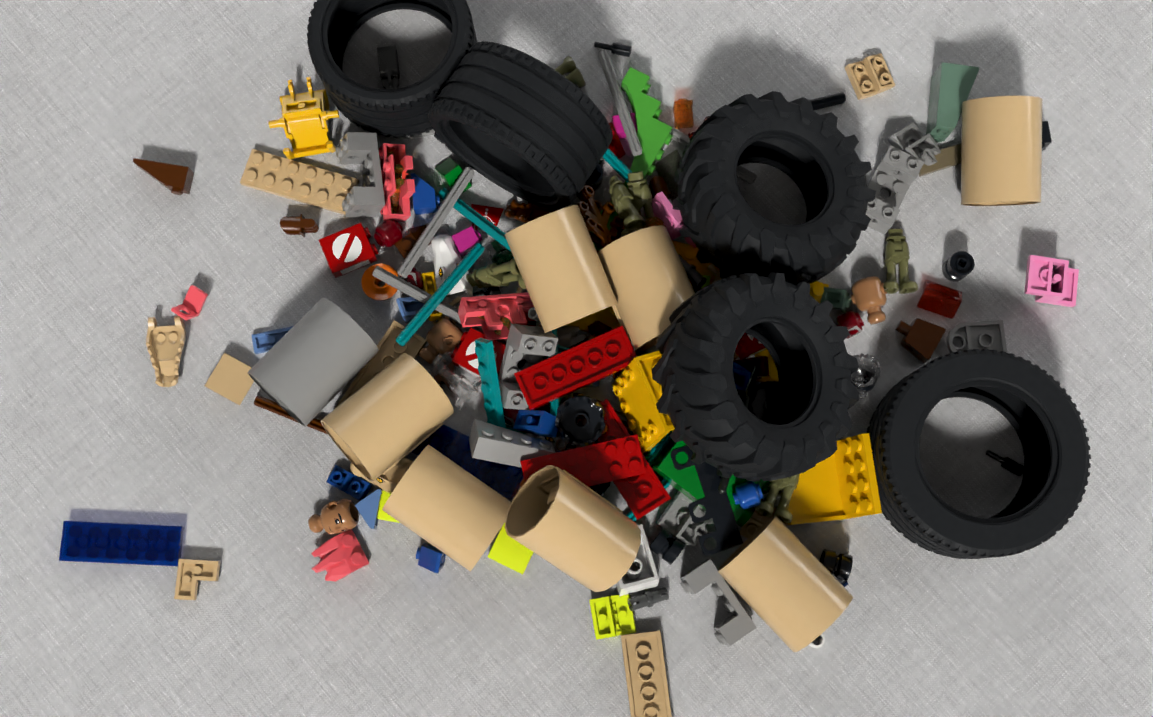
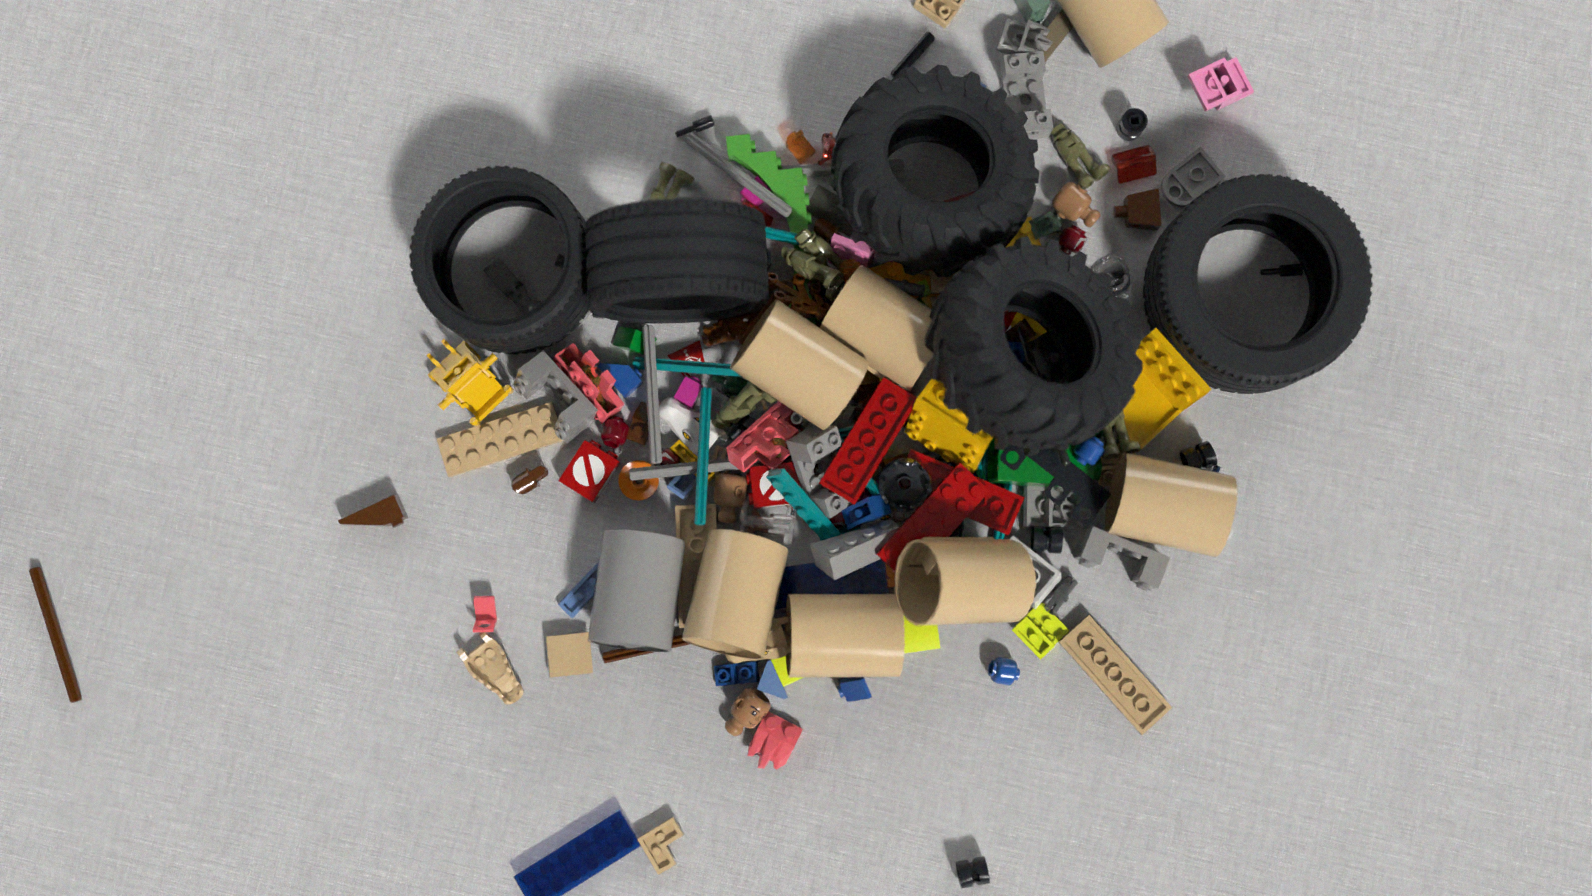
camera: 30 degrees left, 5 degrees up
none -> blue head [988,657,1020,686]

